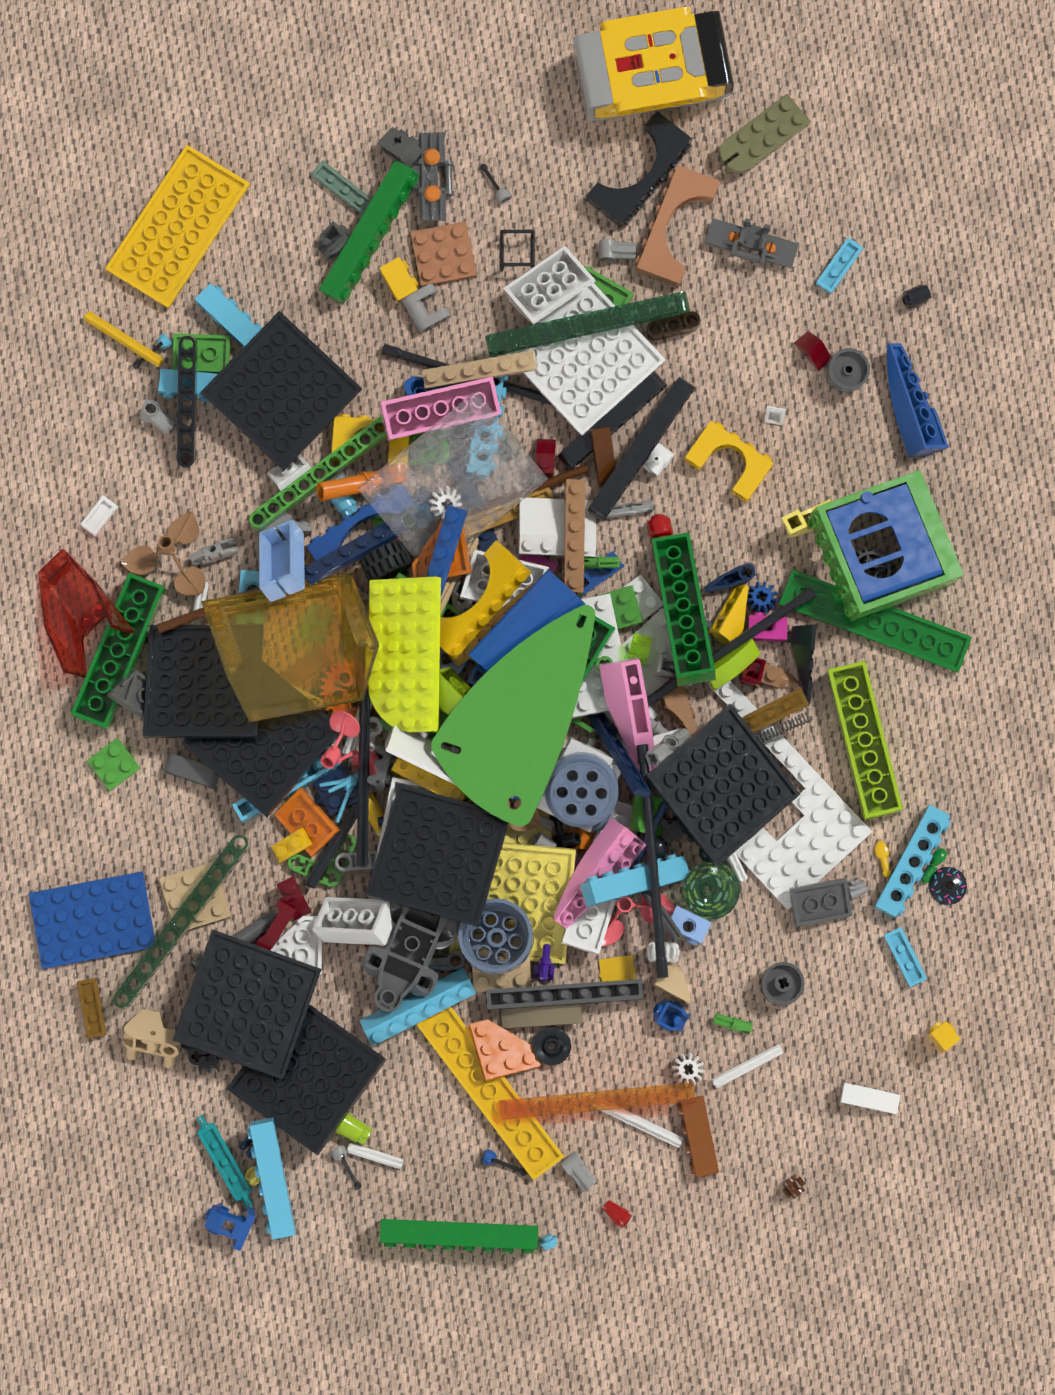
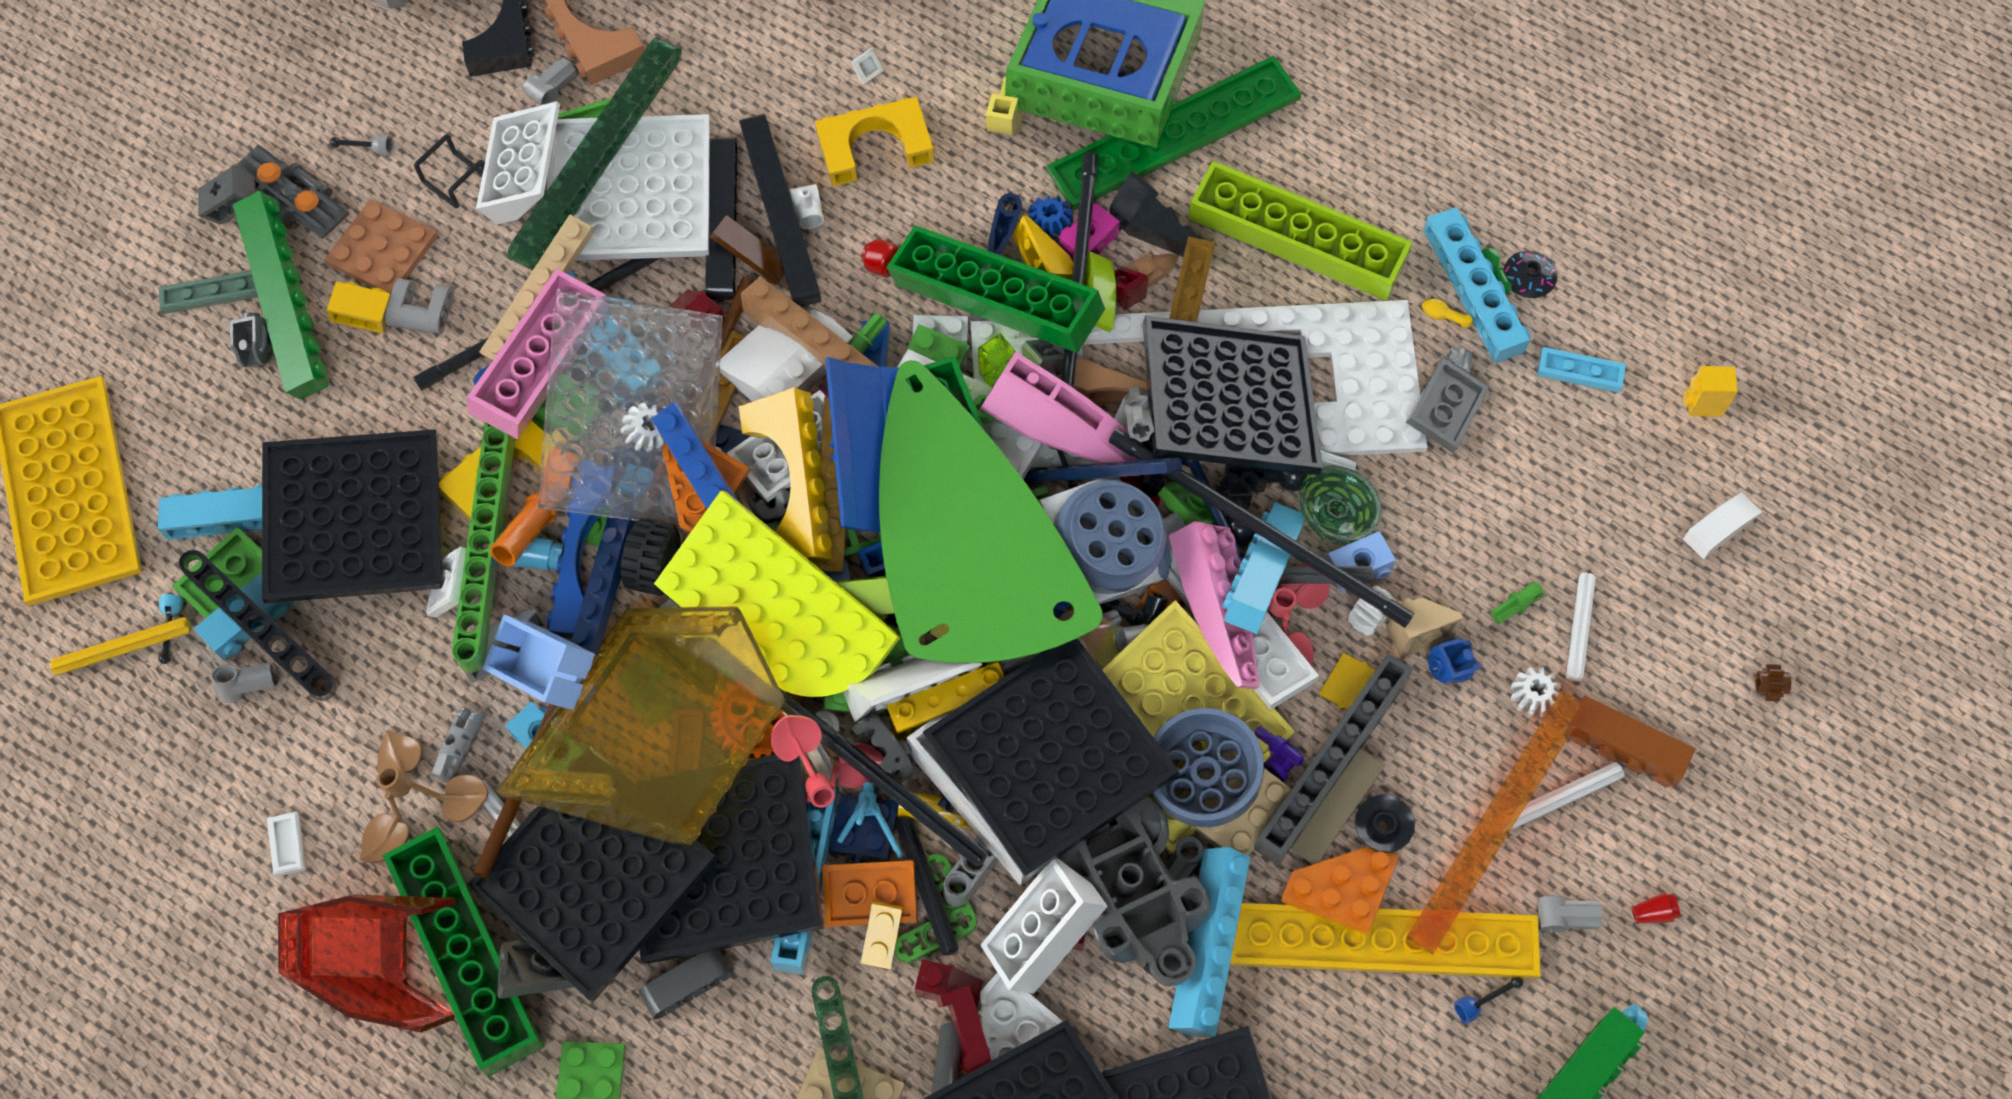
camera: 50 degrees left, 15 degrees down
light grey pin [597,500,654,520] -> none
dark brown beam [646,311,700,341] -> none
dark grey piece [756,712,813,743] -> none
dark grey wheel [761,962,805,1006] -> none

